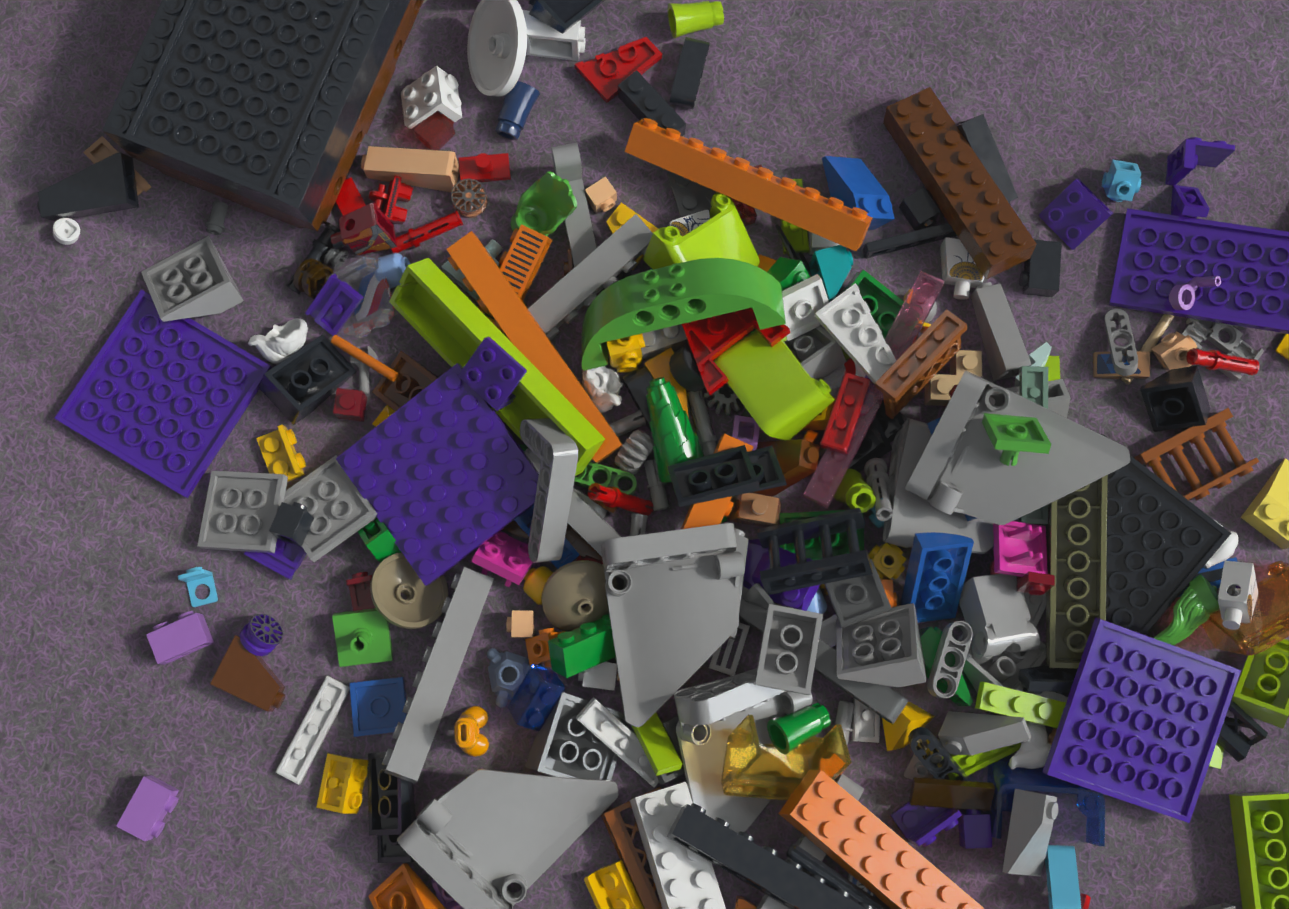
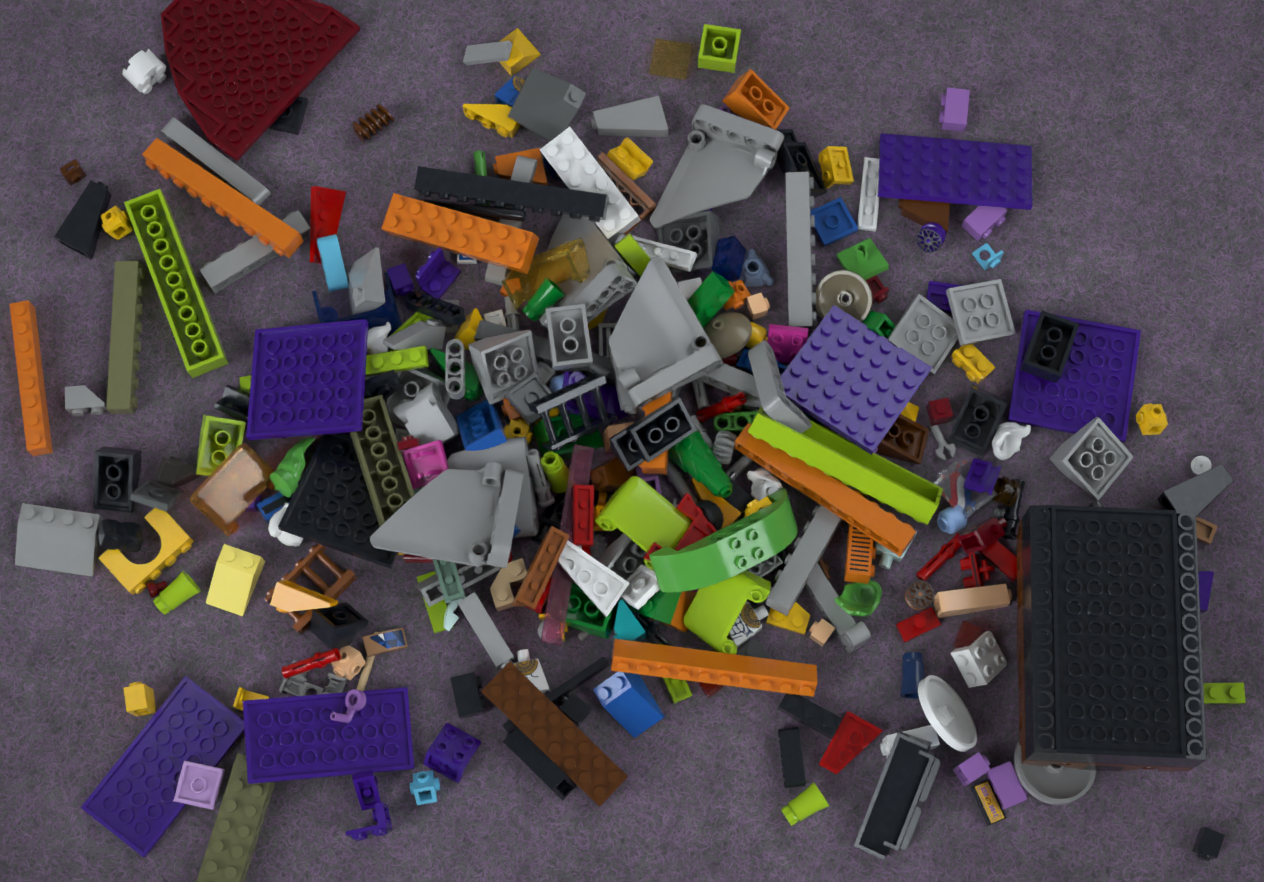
camera: 170 degrees right, 5 degrees down
black brick [269,502,314,547] -> none
orange bar [331,335,399,382] -> none
light orange piece [454,706,489,757] -> none
dark purple bracket [458,337,527,411] -> none
dark brown tile [909,777,995,811] -> none
bright green tile [982,413,1051,466] -> none
light grey beam [1105,309,1138,376] -> none
white torso [1218,561,1258,630] -> none
none -> light orange slope [270,580,338,613]
none -> dark purple plate [877,133,1032,210]
none -> black brick [1019,311,1079,383]
none -> yellow brick [1136,403,1168,435]

